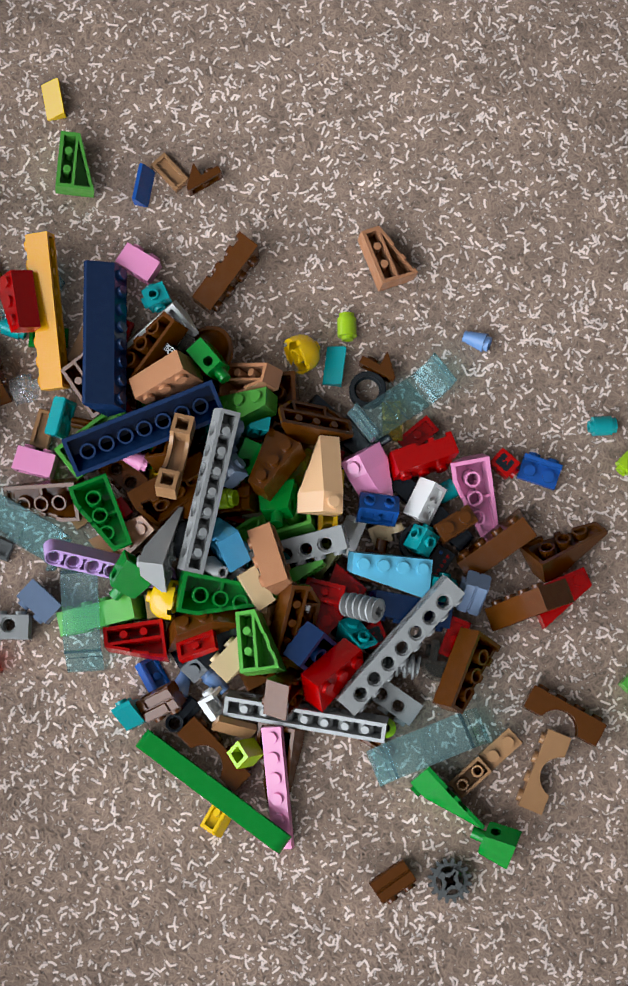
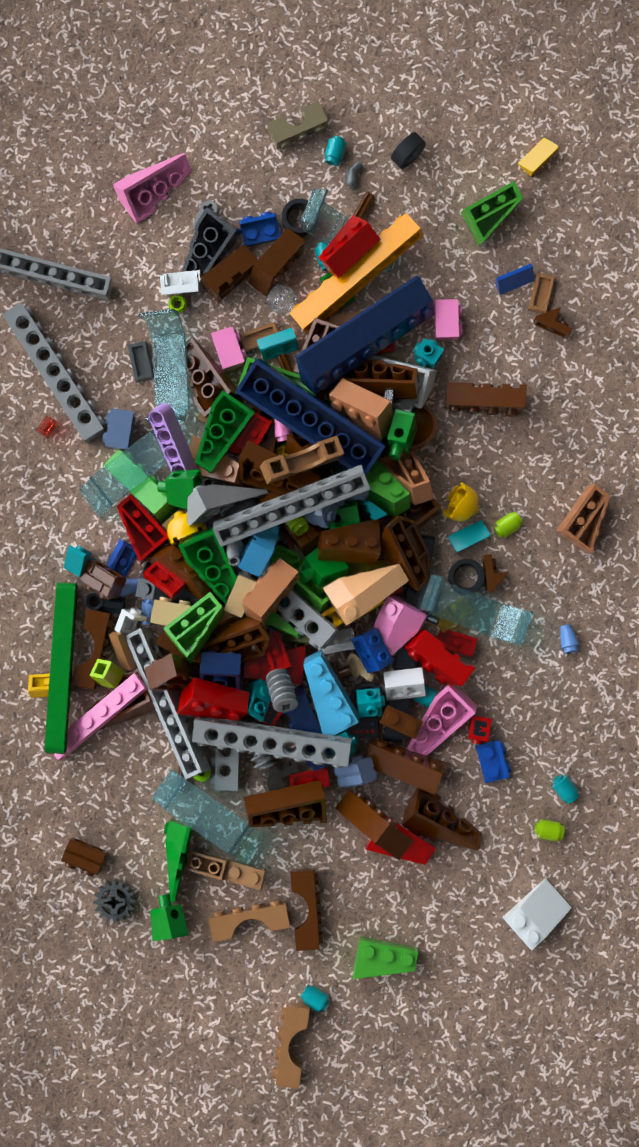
camera: 50 degrees right, 5 degrees up
none -> red plate [236,412,272,450]

